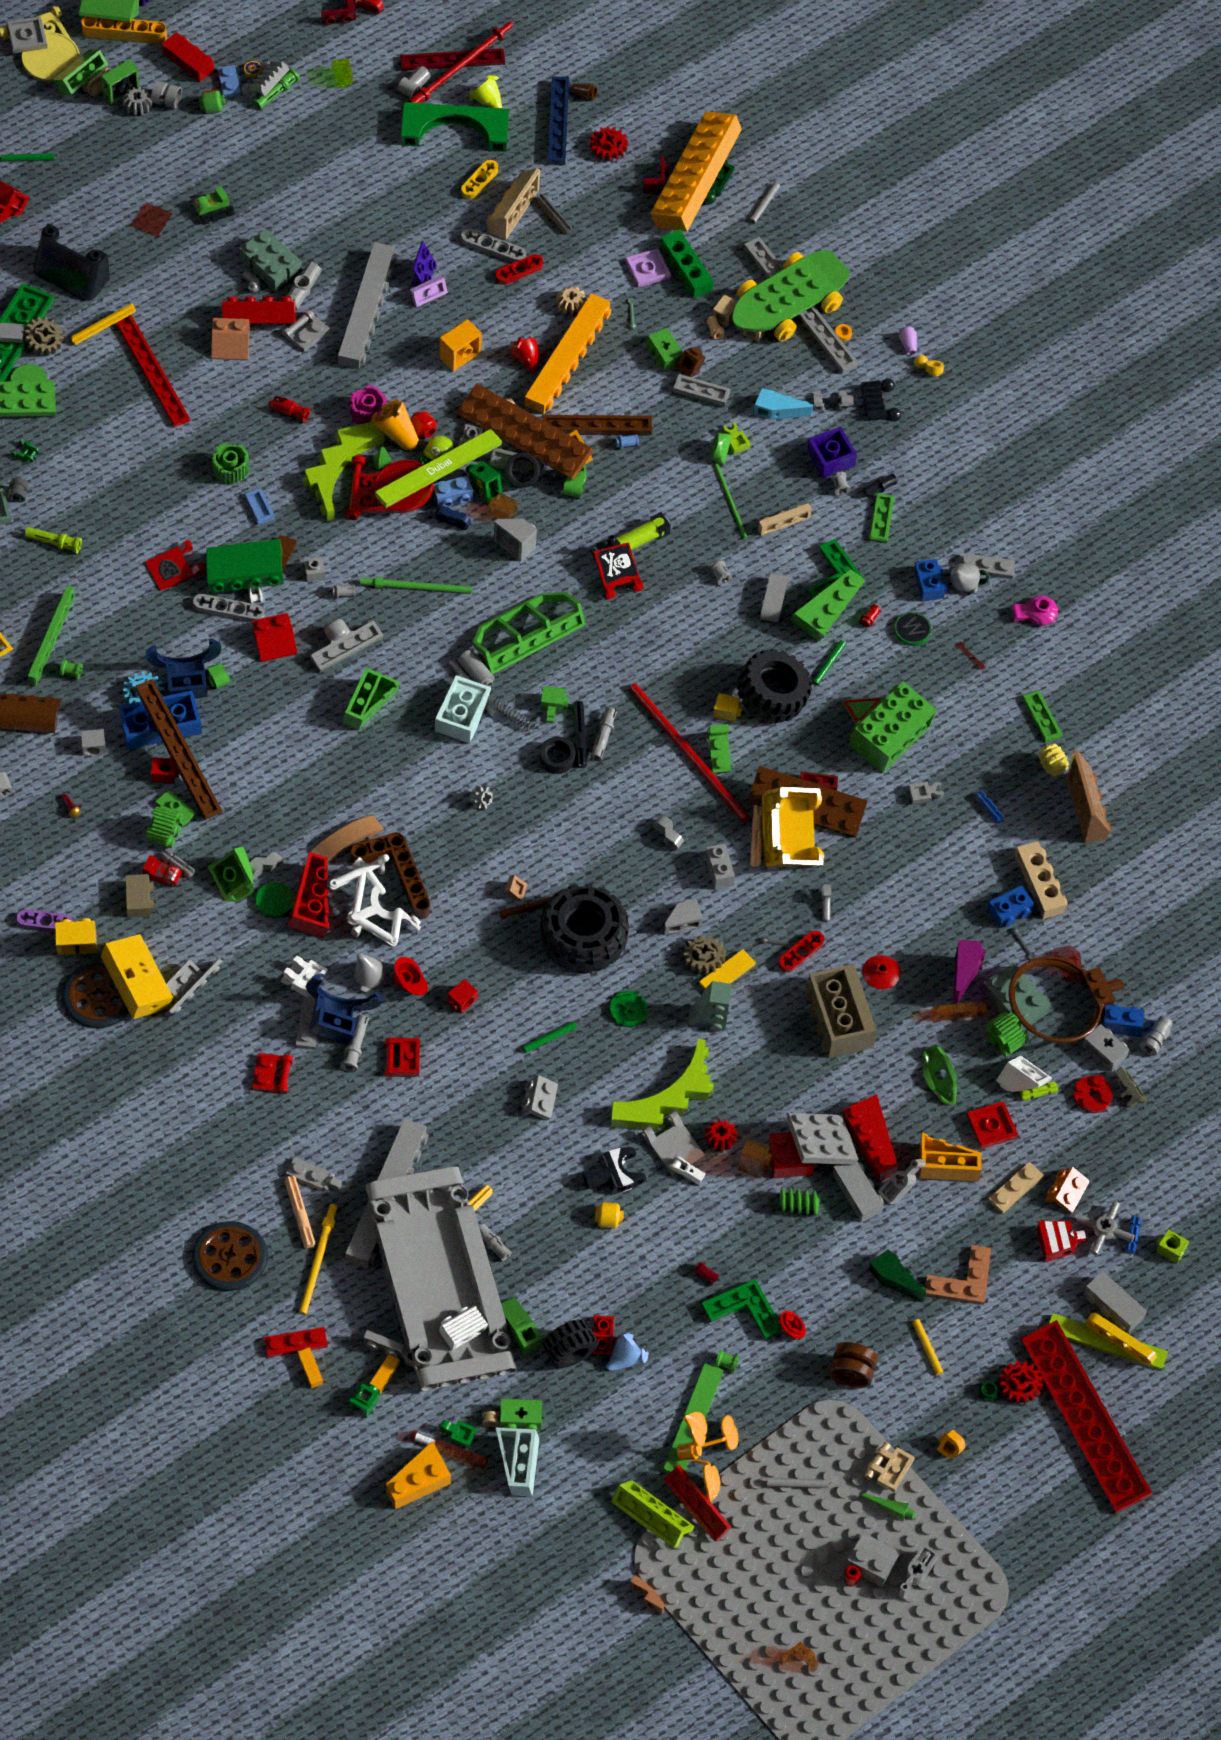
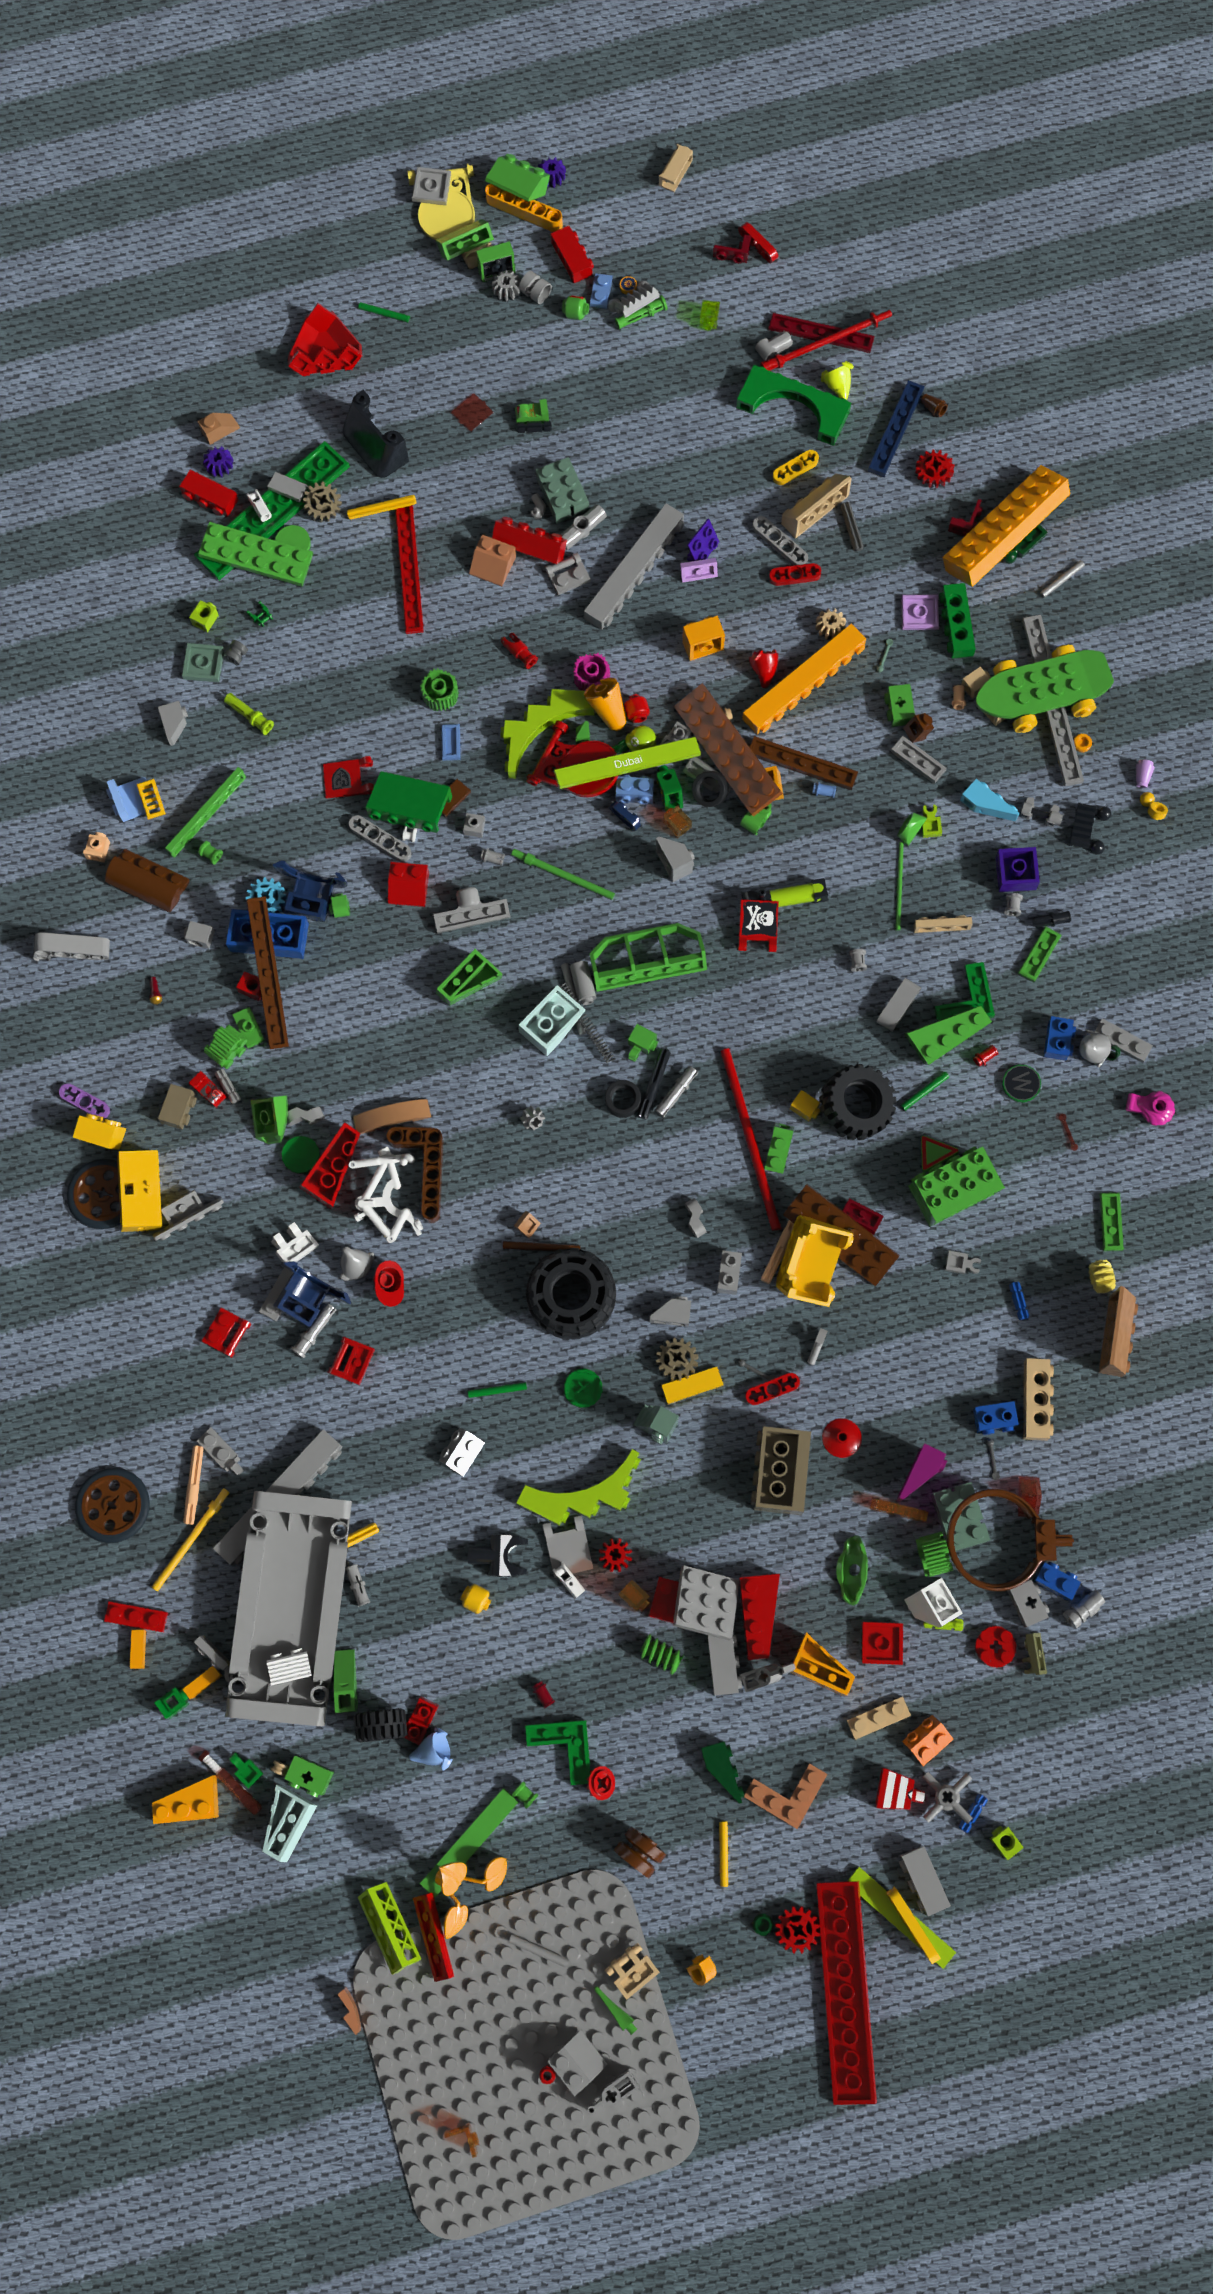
camera: 30 degrees right, 15 degrees up
red brick [448,979,478,1014] -> none

